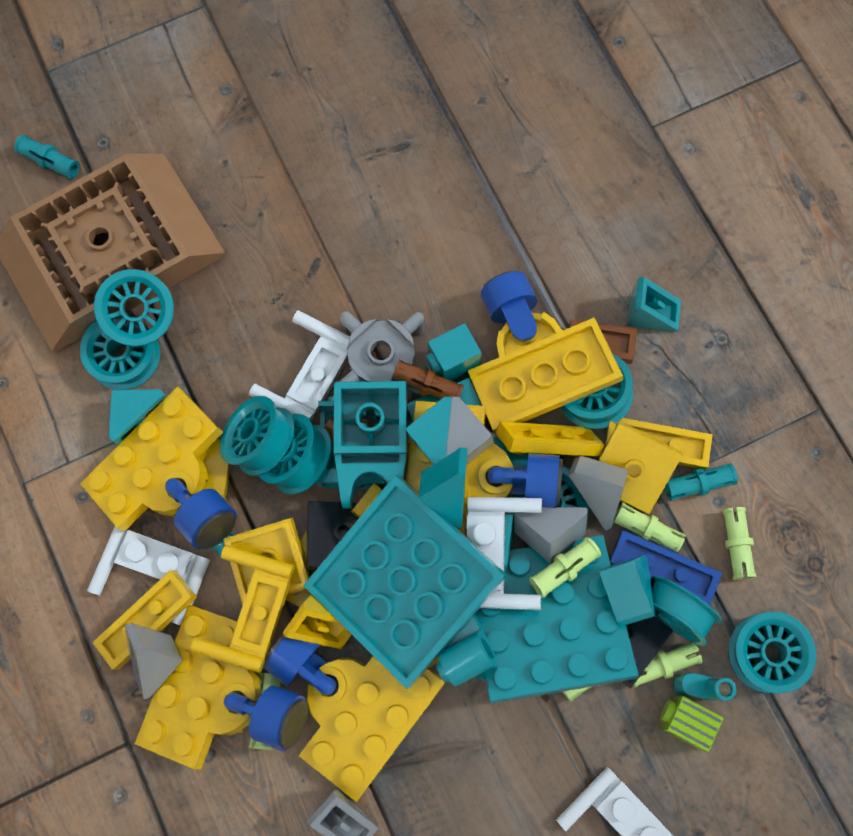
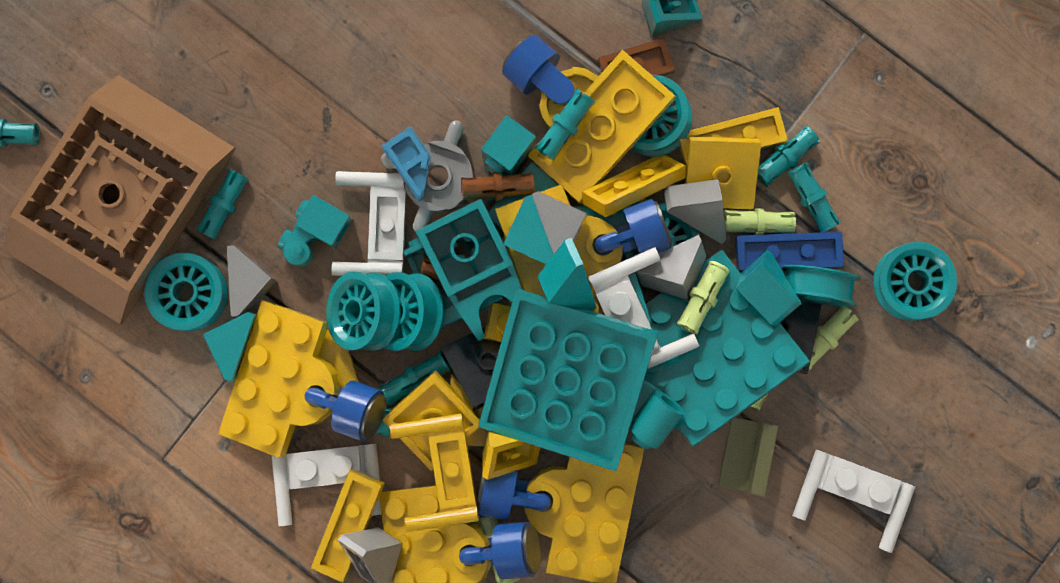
camera: 30 degrees left, 10 degrees up
teal wheel [94,269,174,346] -> none
lime brick [660,696,724,752] -> none
teal piece [673,673,736,701] -> none
yellowish green pin [722,507,757,581] -> none
none -> teal pin [196,168,249,240]
none -> light grey slope [227,245,277,318]
none -> teal brick [277,195,353,267]
none -> teal pin [379,351,450,406]
none -> dark azure tile [381,126,431,201]
none -> teal pin [535,89,595,161]
none -> olive panel [718,418,778,497]
none -> teal pin [787,162,841,233]

